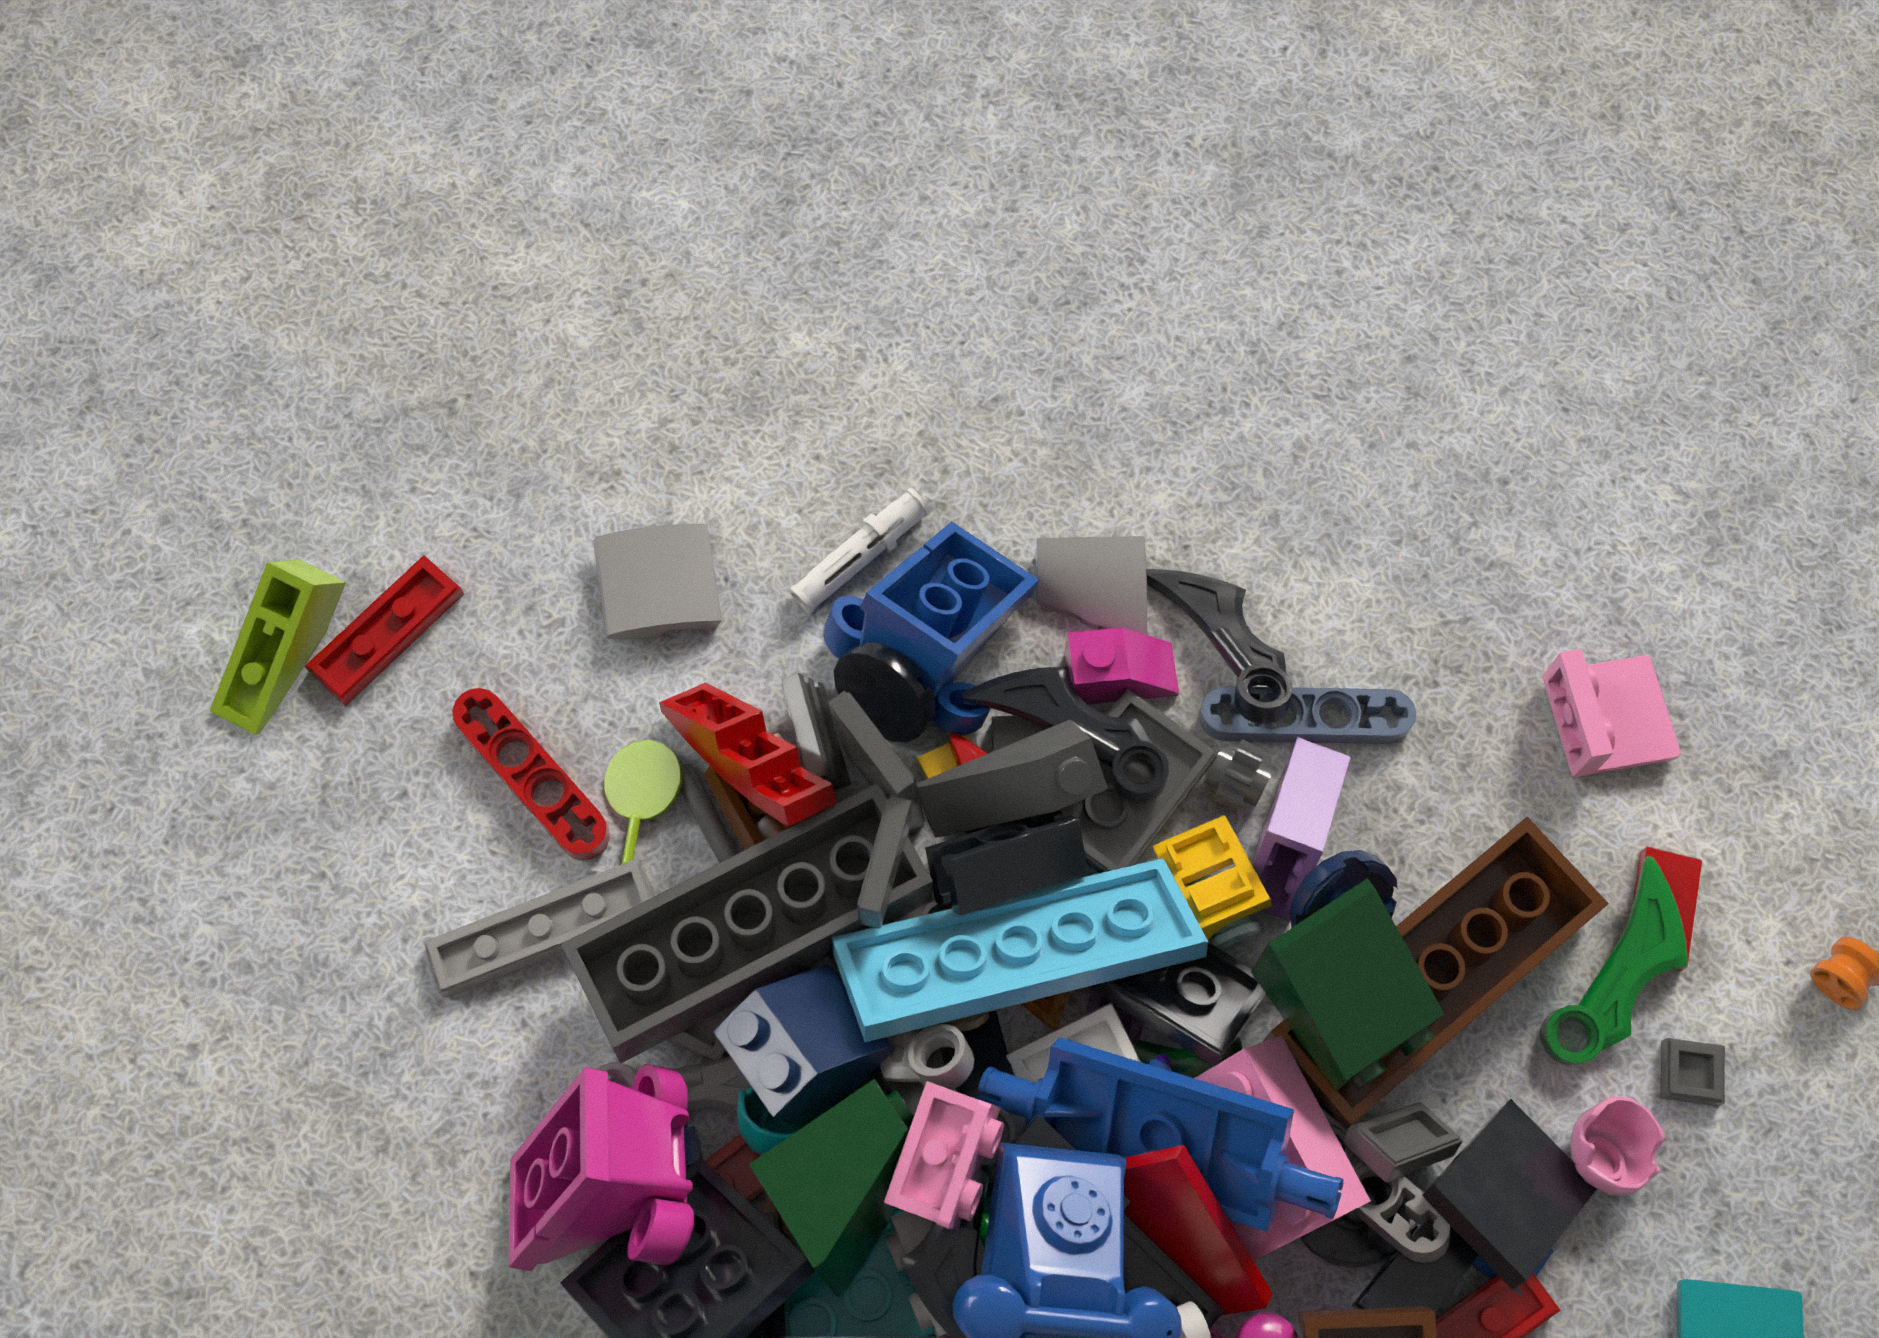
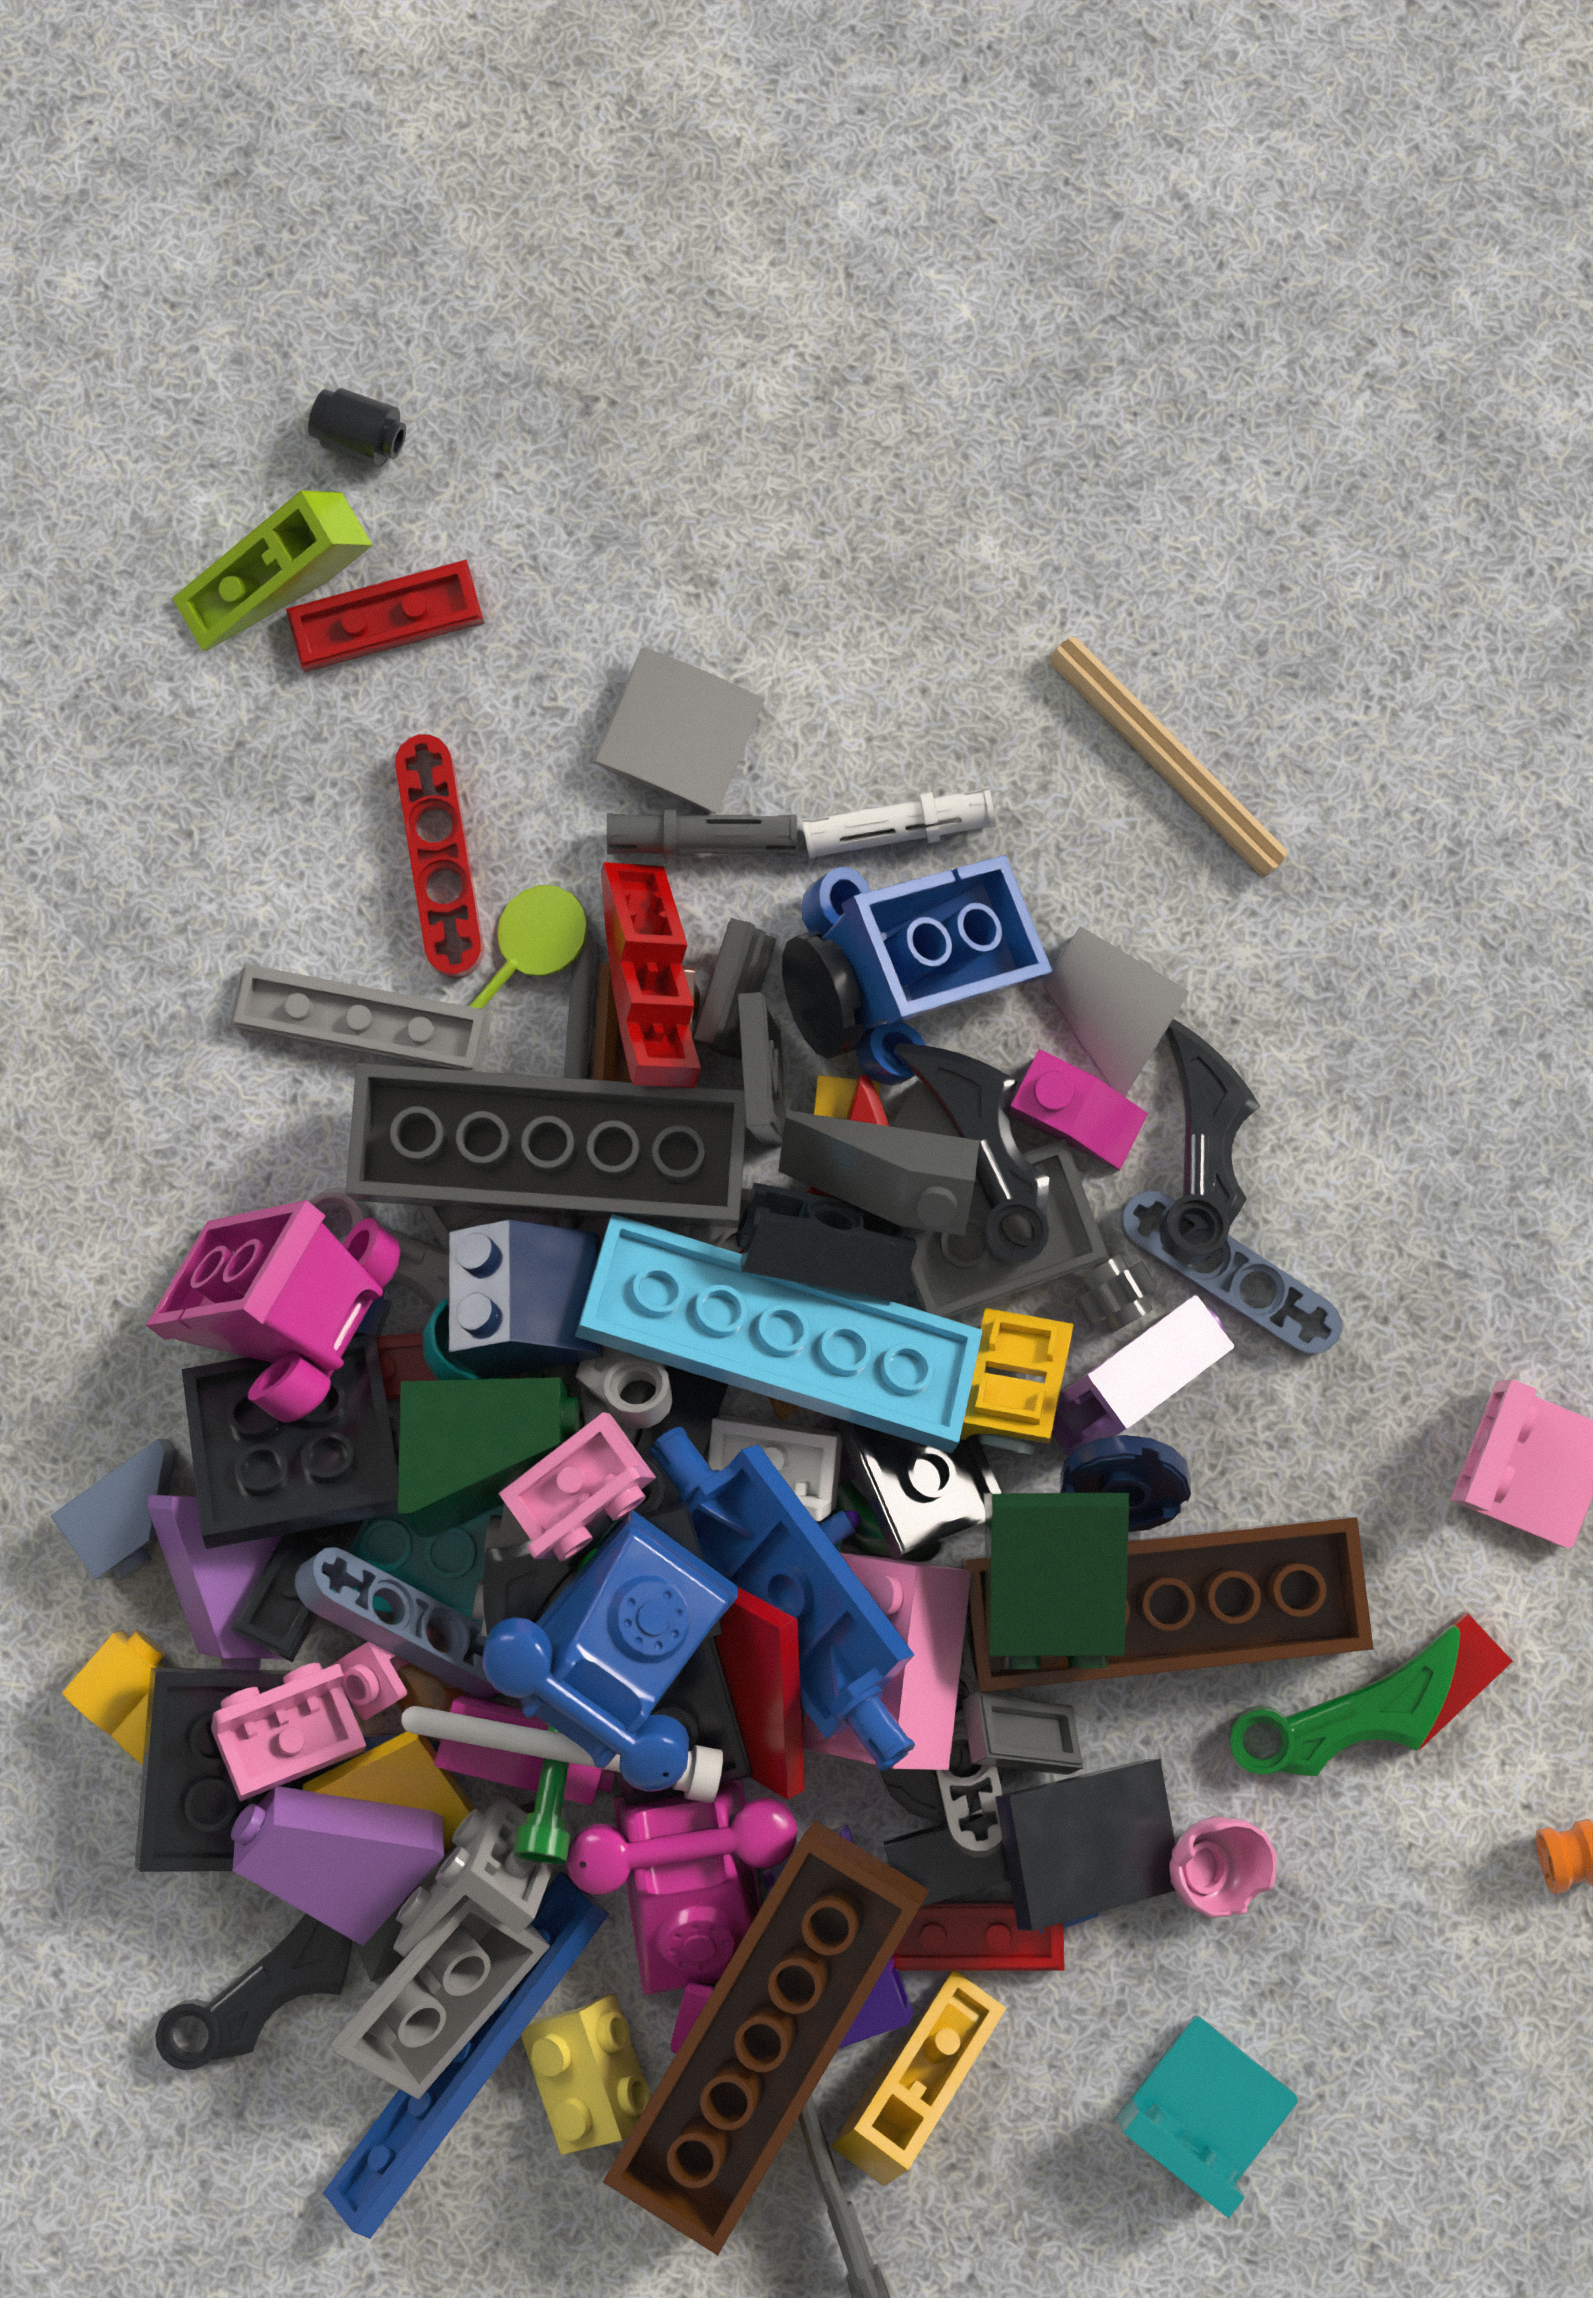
camera: 35 degrees right, 15 degrees up
dark grey tile [857,796,912,929] -> none
dark grey tile [1660,1038,1725,1106] -> none
none -> black brick [308,388,406,467]
none -> dark grey pin [607,809,797,860]
none -> tan axle [1050,636,1288,877]

